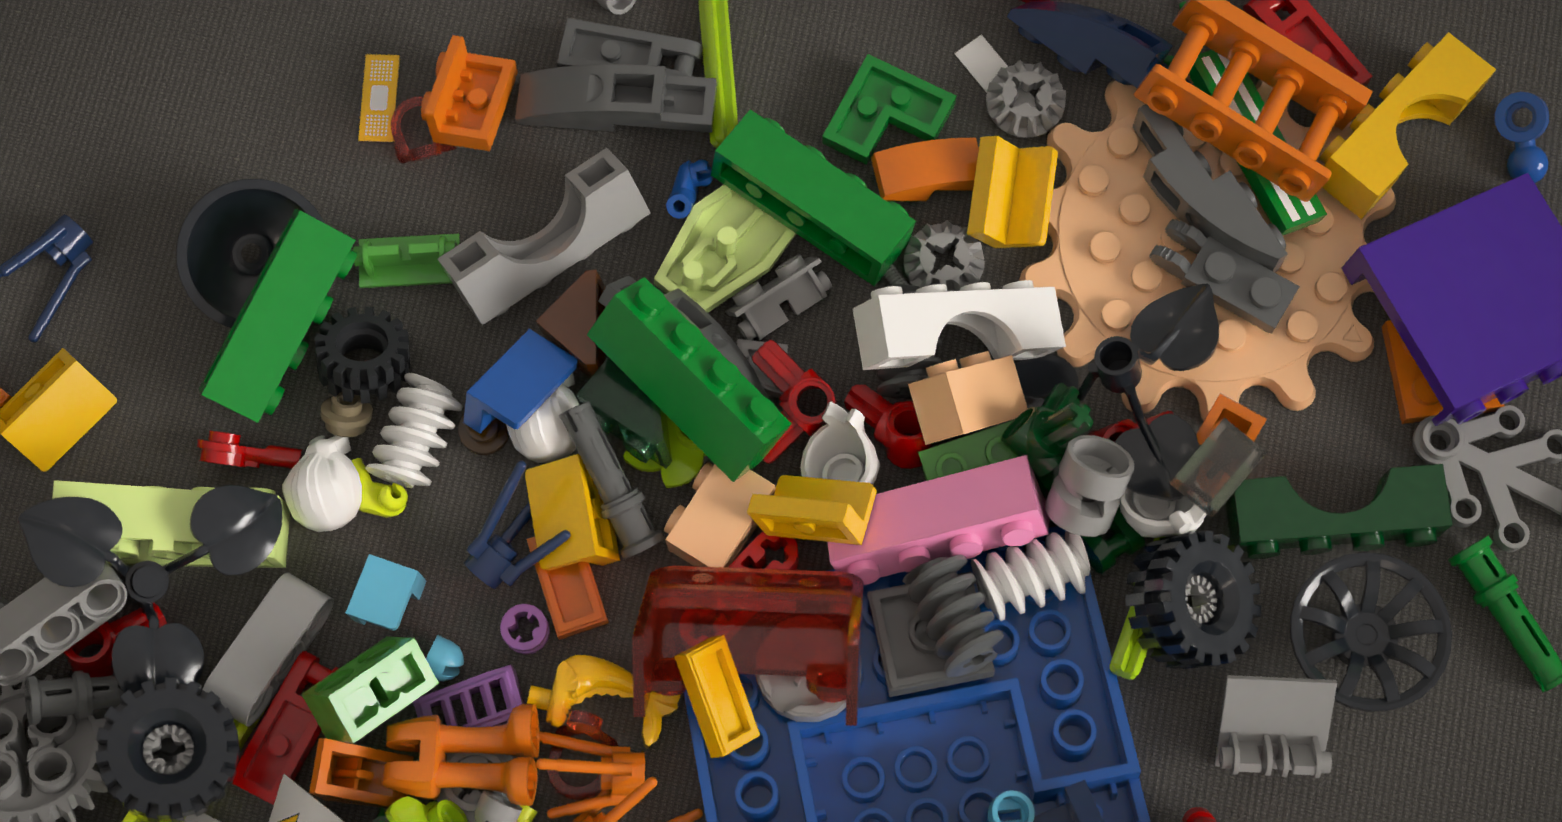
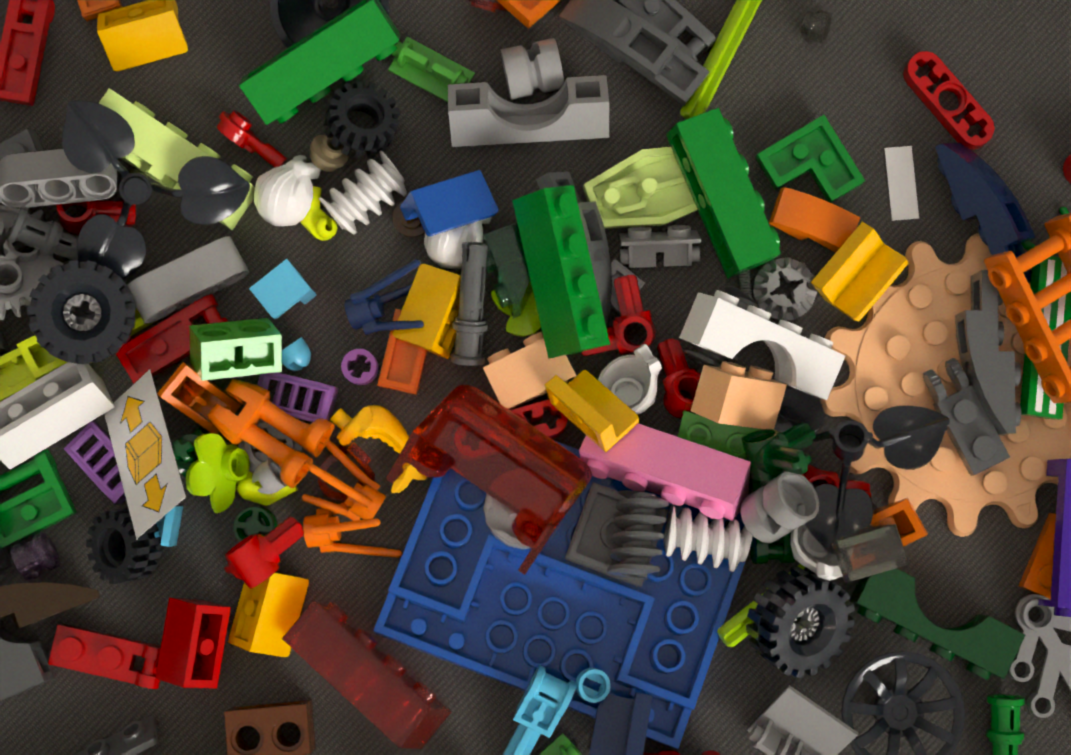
camera: 30 degrees right, 10 degrees up
reddish brown slope [536,270,607,384] -> none
blue arm [666,159,713,219] -> none
yellow tile [674,635,760,758] -> none
light grey gear [986,60,1066,138] -> none
none -> light grey wheel [500,38,564,100]

